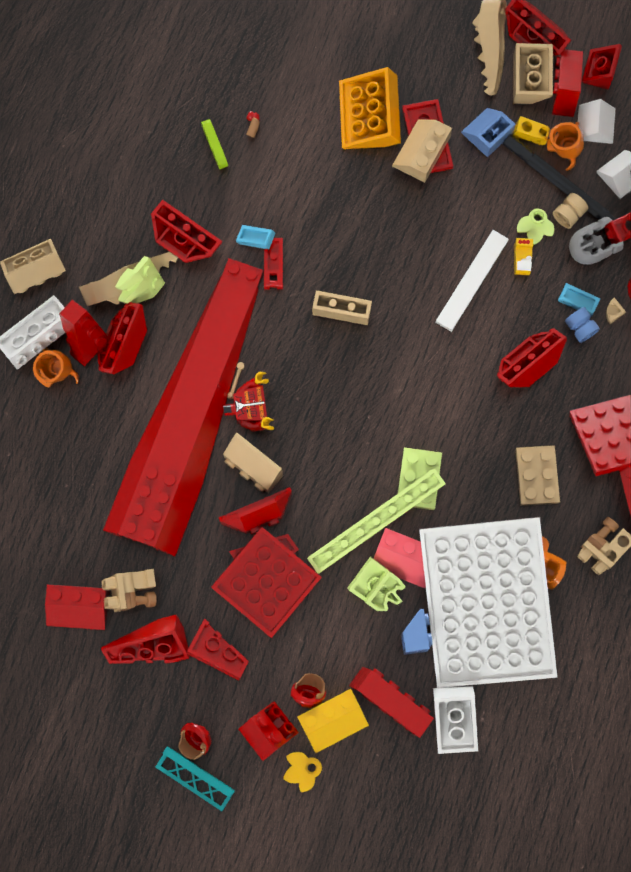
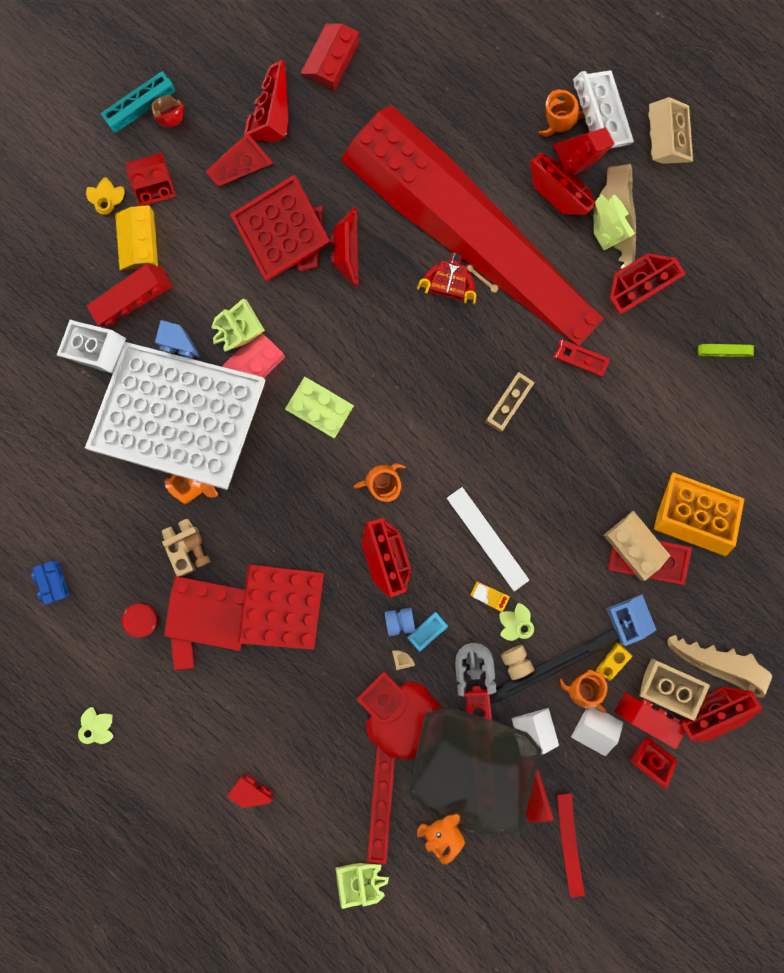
camera: 110 degrees right, 10 degrees up
tan hips [101,569,157,612] -> none
tan slope [223,433,283,494] -> none
medium azure tile [236,225,275,249] -> none
medium nougat arm [246,111,260,138] -> none
piece [291,673,326,709] -> none
yellowish green plate [307,468,446,574] -> none
tan plate [515,446,560,506] -> none
none -> orange piece [353,463,406,502]

